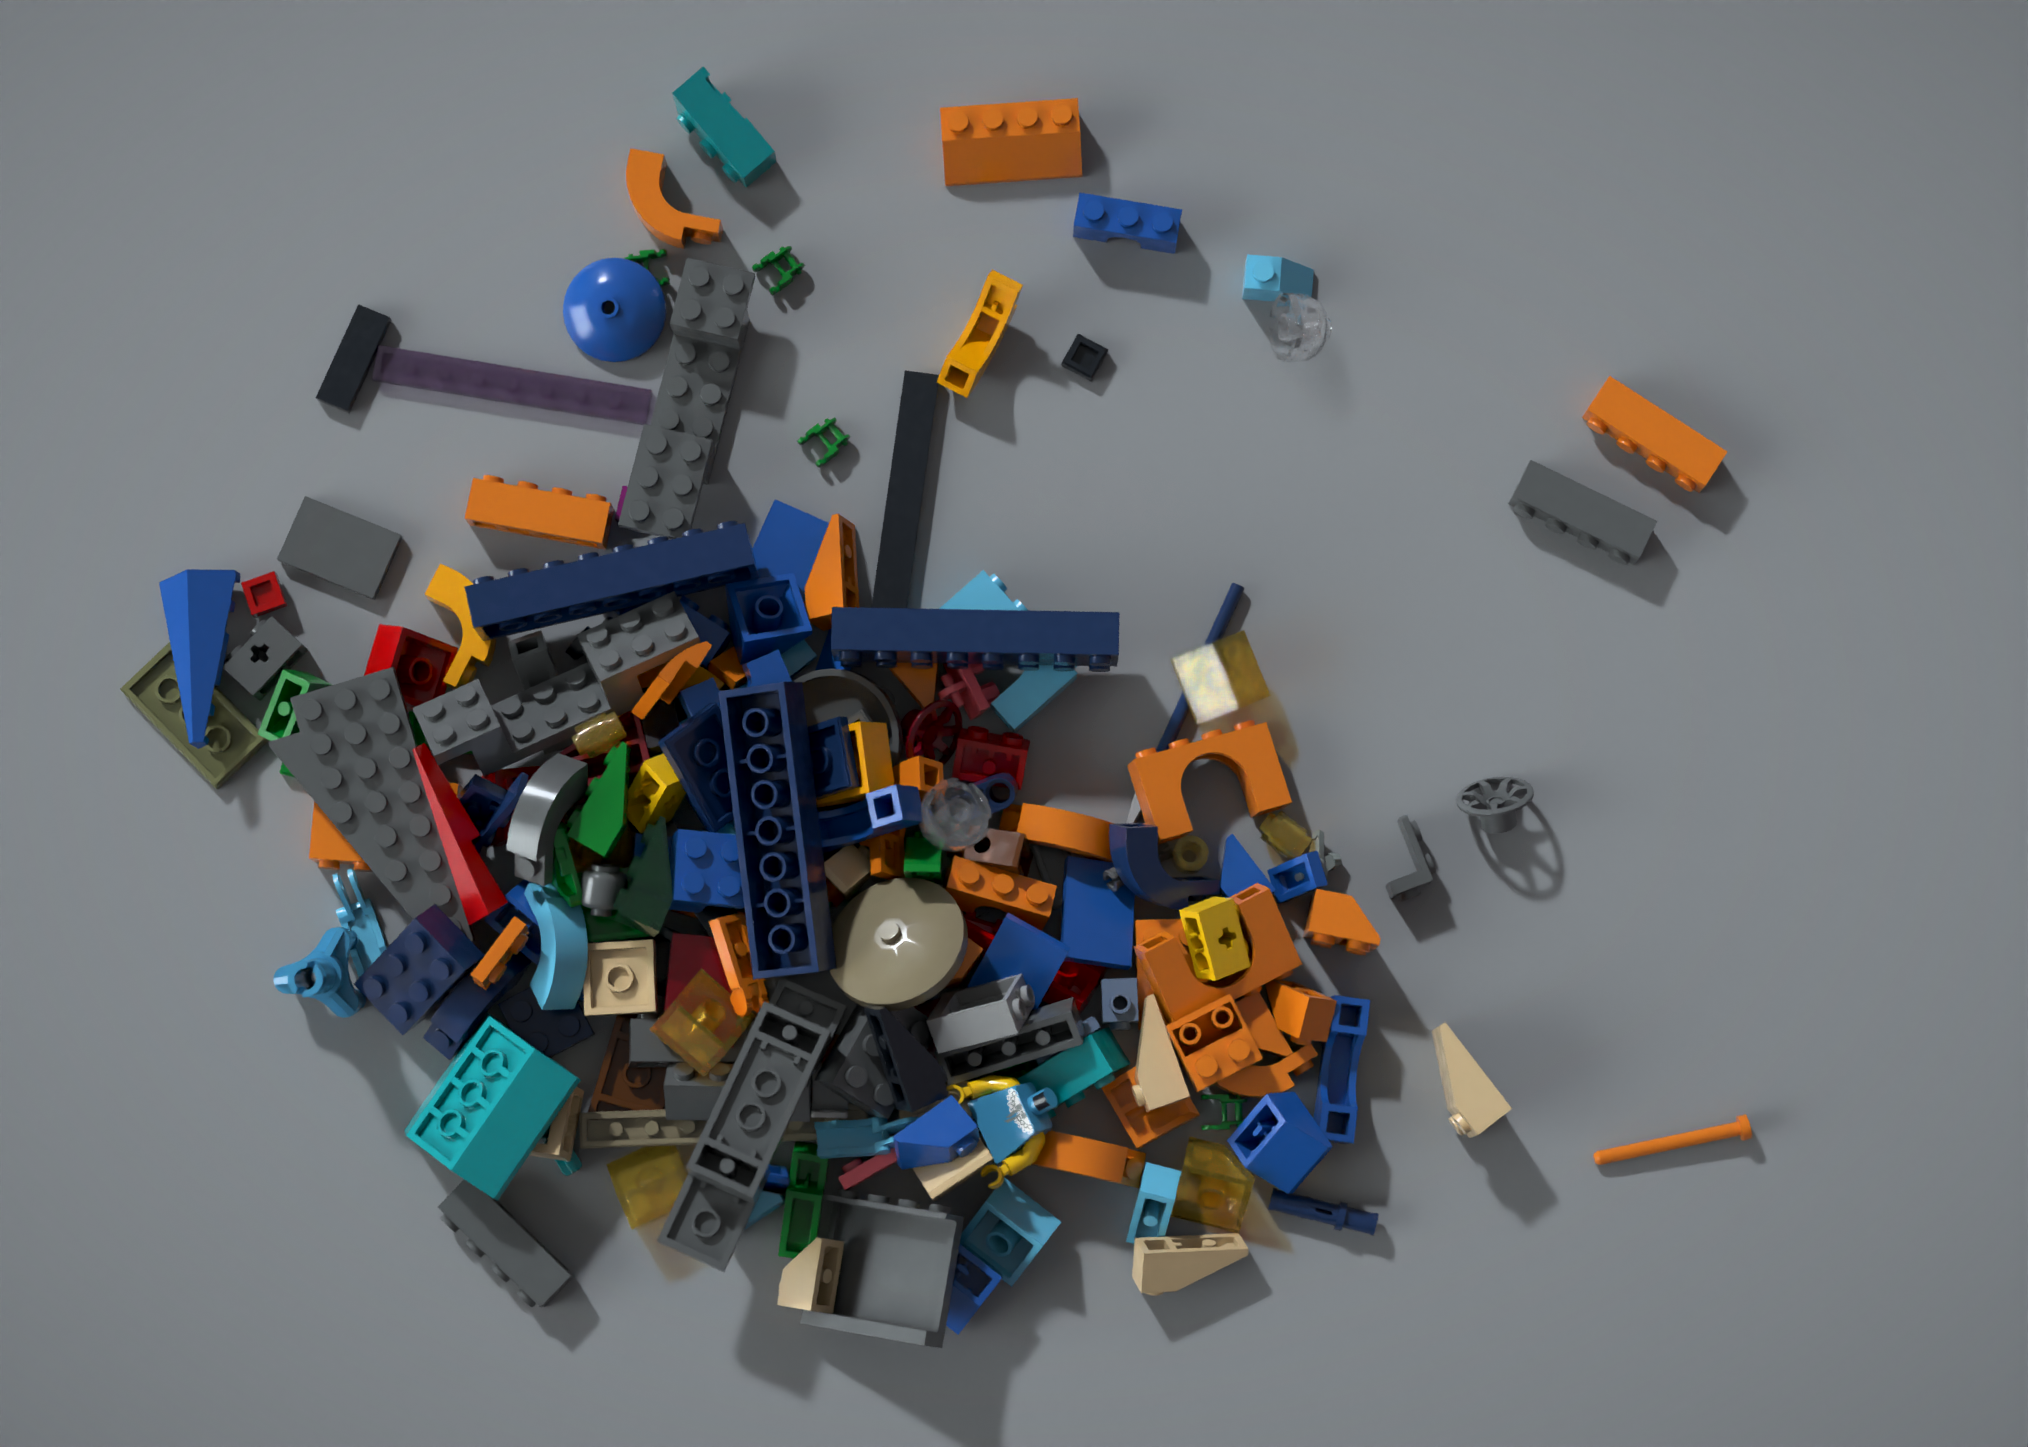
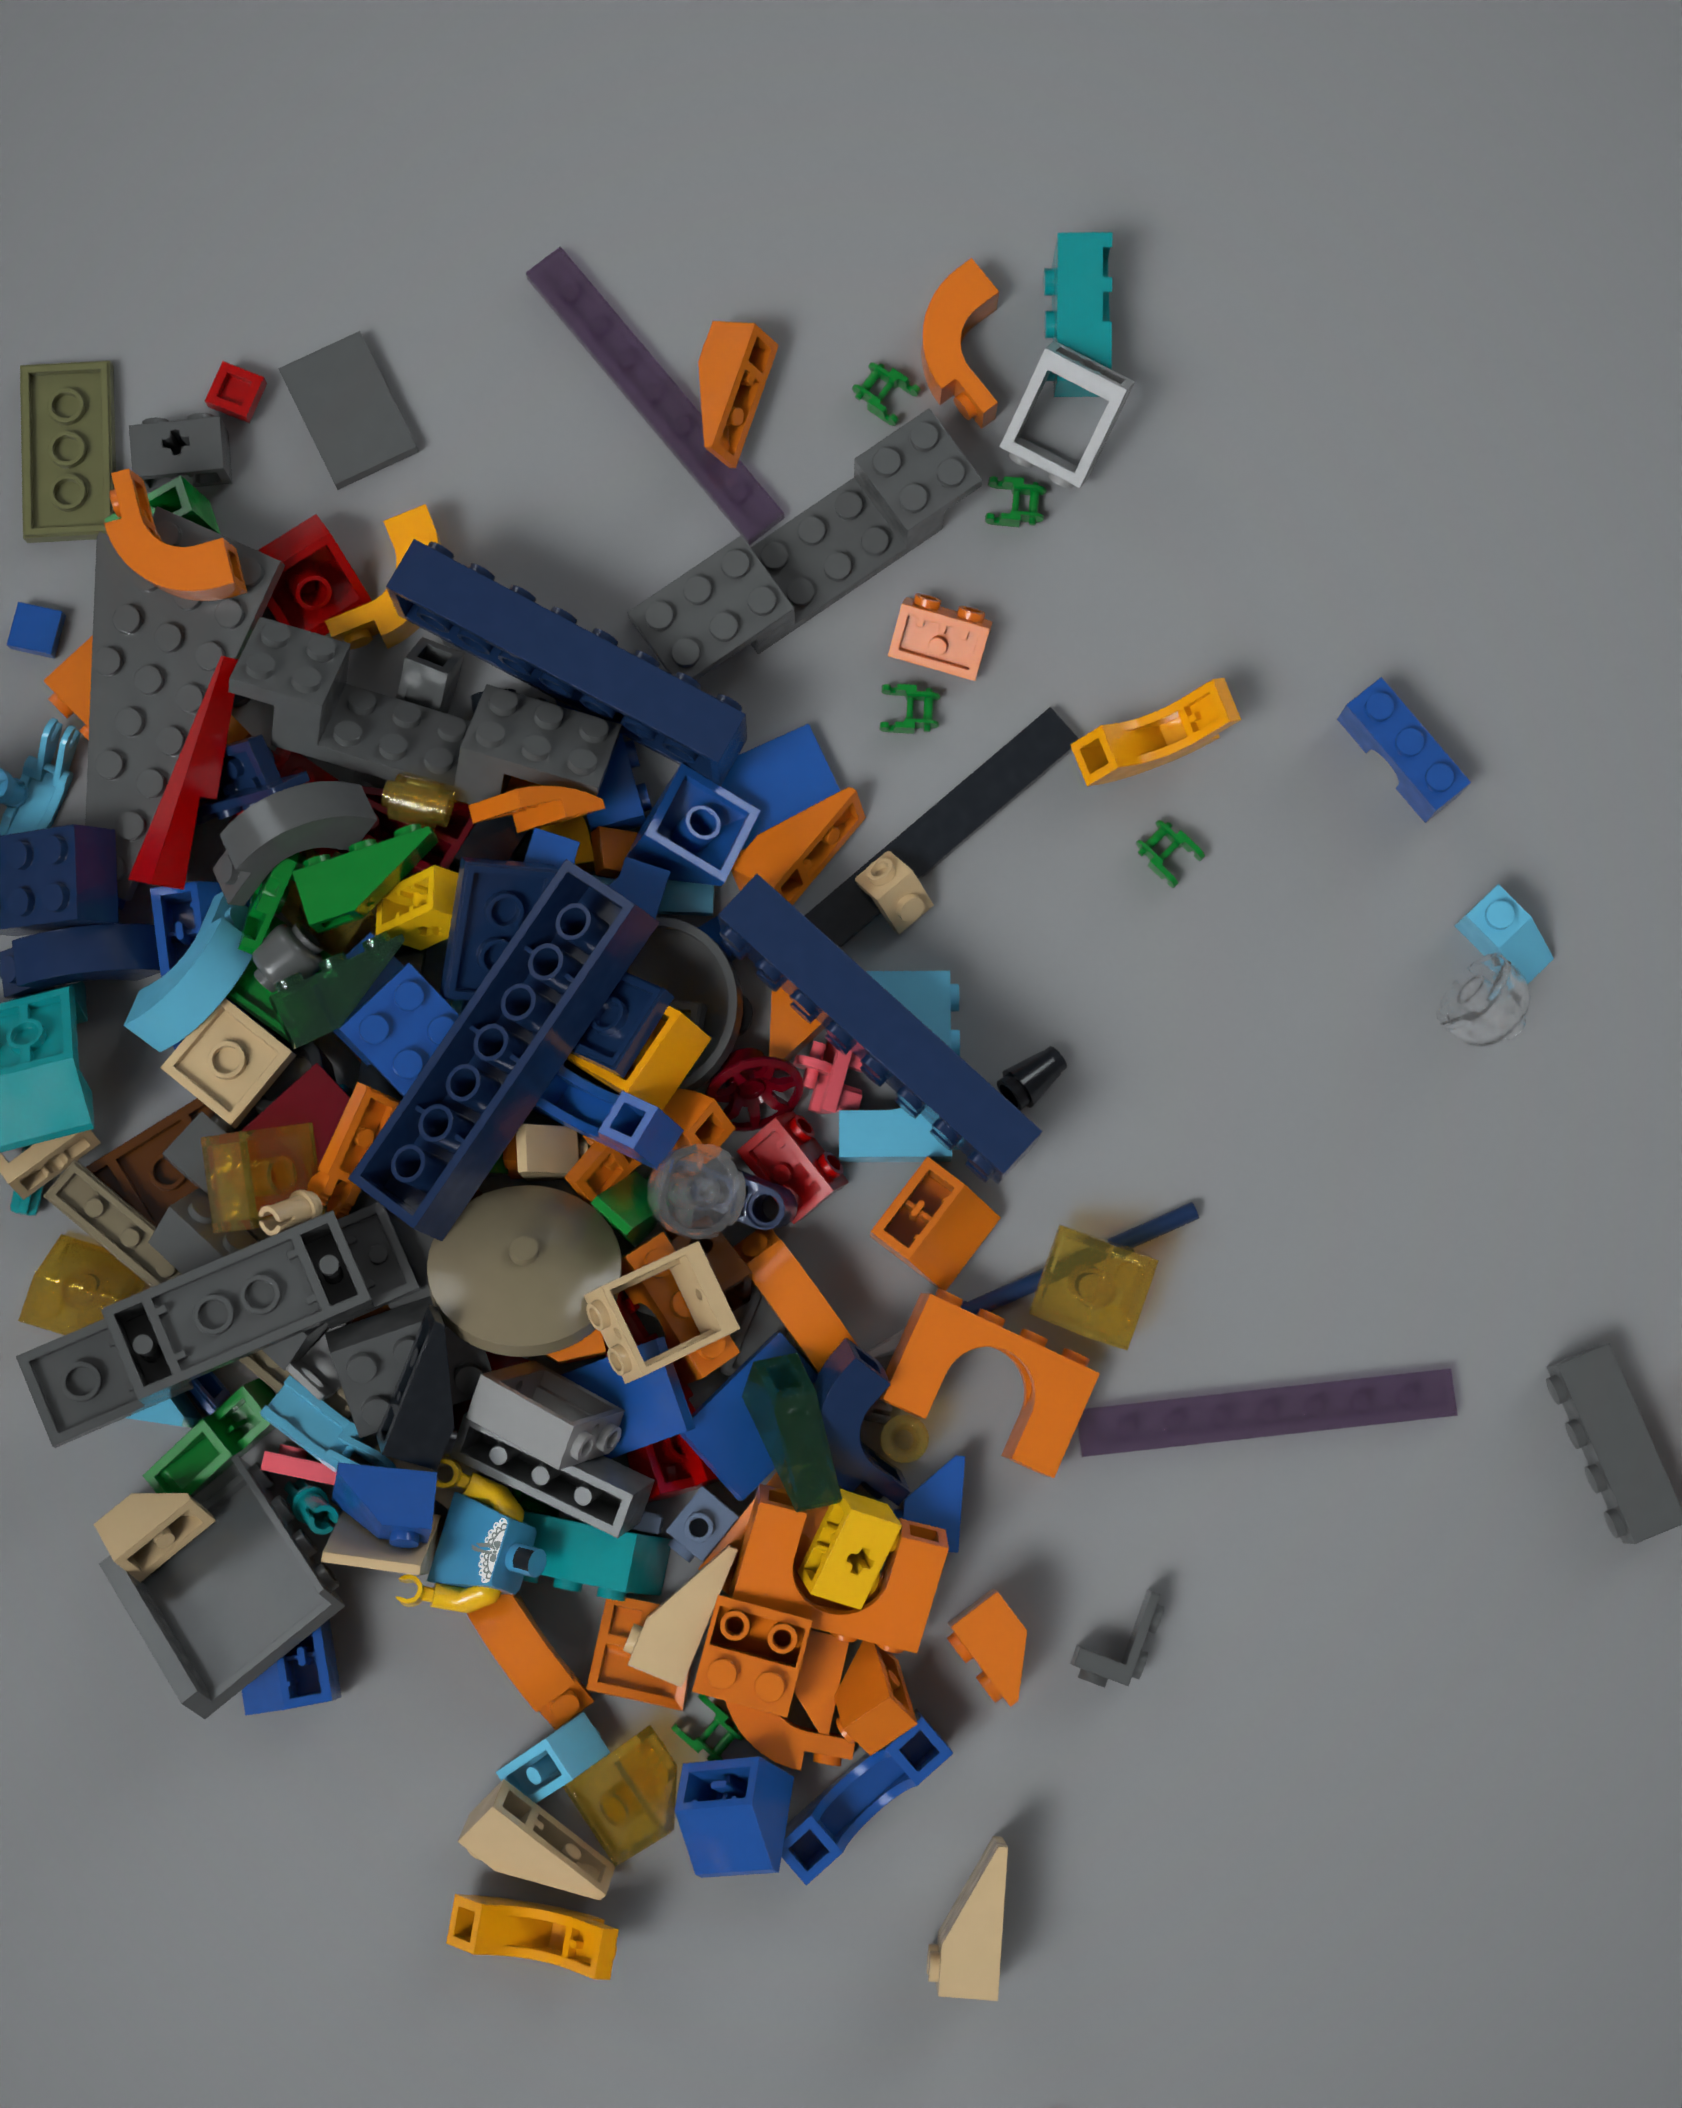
camera: 40 degrees right, 0 degrees up
blue wedge [159,569,241,749] -> none
black tile [316,304,392,413] -> none
orange brick [465,475,614,550] -> none
orange plate [471,916,529,990] -> none
dark blue plate [498,987,595,1058] -> none
blue dish [563,258,667,362] -> none
orange slope [940,98,1082,186] -> none
medium azure slope [960,1178,1061,1287] -> none
black tile [1061,334,1108,382] -> none
clear yellow brick [1259,811,1313,859] -> none
blue piece [1267,829,1342,904] -> none
dark blue pin [1268,1188,1379,1236] -> none
dark grey wheel [1456,777,1534,834] -> none
none -> blue tile [7,602,66,659]
none -> orange arch [104,468,247,601]
none -> tan pin [258,1189,323,1236]
none -> teal axle [284,1478,339,1535]
none -> light orange arch [446,1894,619,1980]
none -> tan window [584,1241,740,1384]
none -> orange slope [698,321,779,468]
none -> clear green slope [742,1353,842,1513]
none -> tan bracket [855,851,934,934]
none -> orange slope [870,1156,1001,1291]
none -> orange bracket [888,593,993,681]
none -> black cone [997,1046,1067,1111]
none -> light grey window [999,341,1135,488]
none -> clear purple tile [1077,1368,1458,1457]
none -> green piece [1136,820,1205,888]

